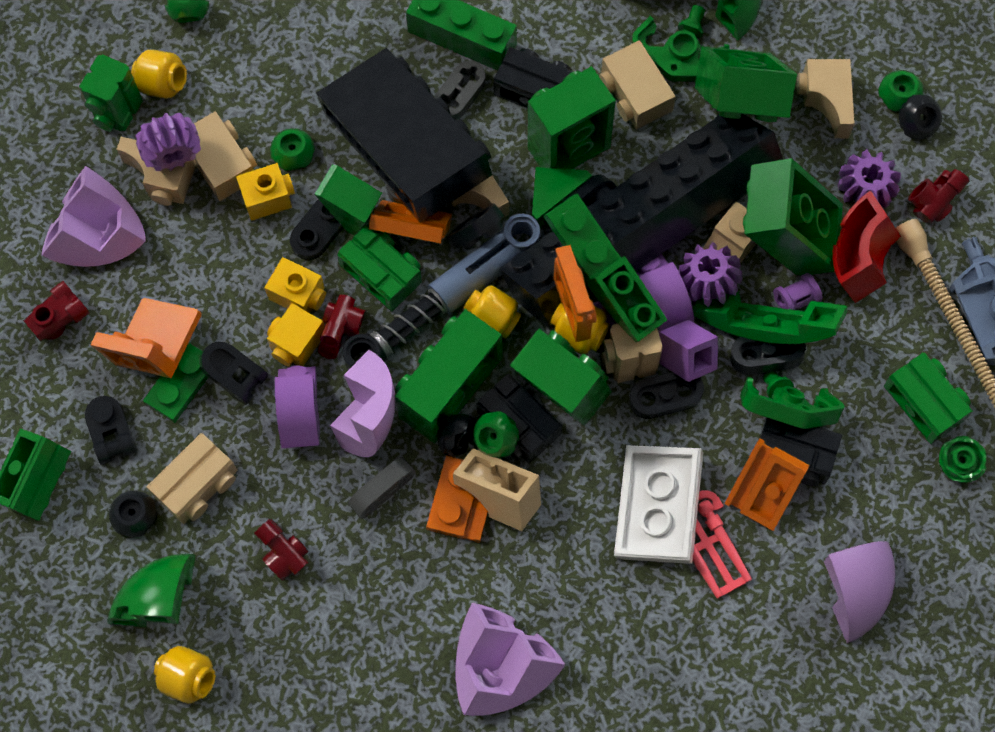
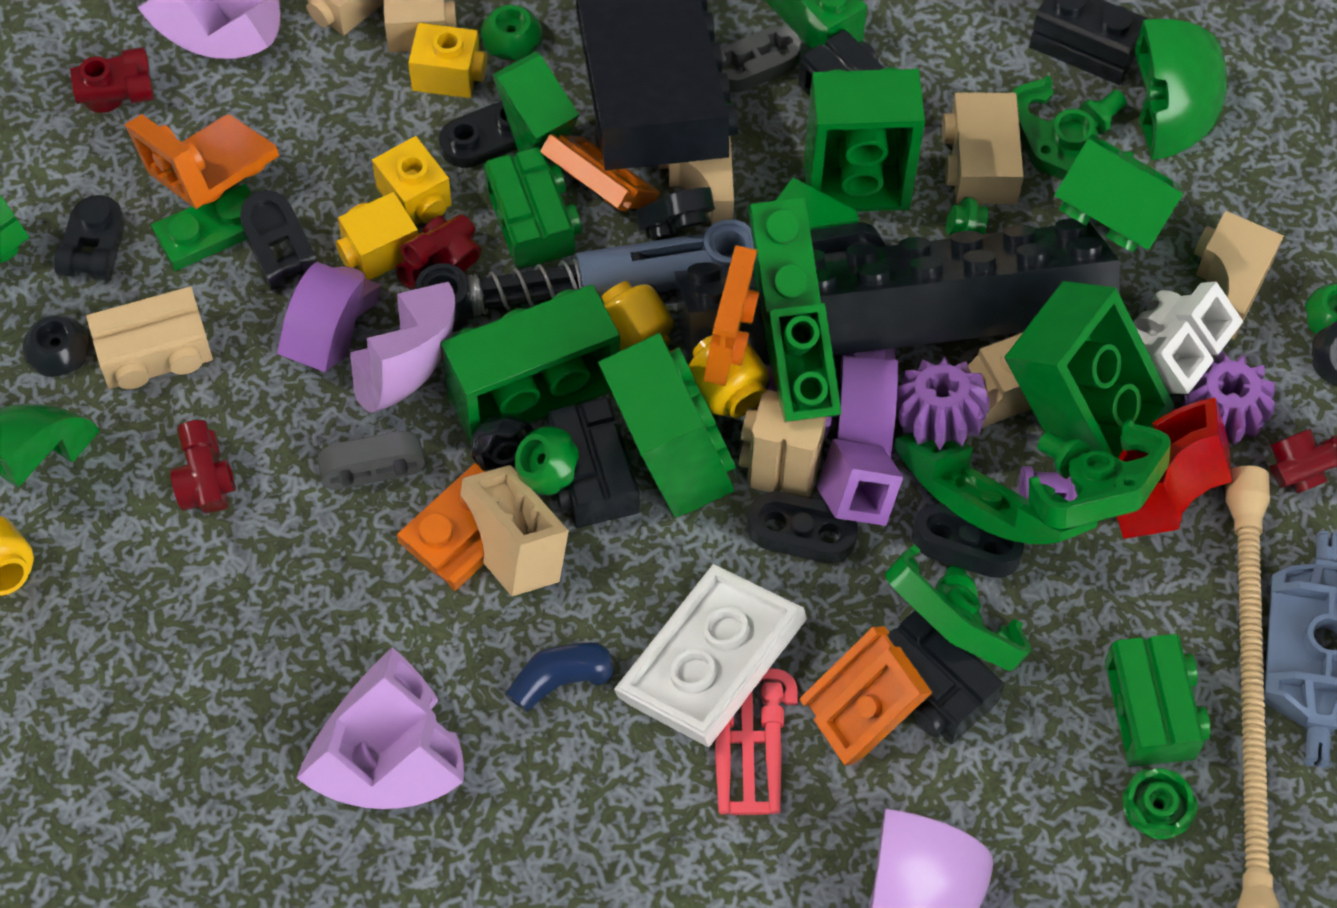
camera: 25 degrees right, 10 degrees down
none -> dark blue arm [505,642,614,712]
none -> green plate [946,196,988,236]
none -> green piece [1029,419,1171,529]
none -> white legs [1133,281,1243,394]

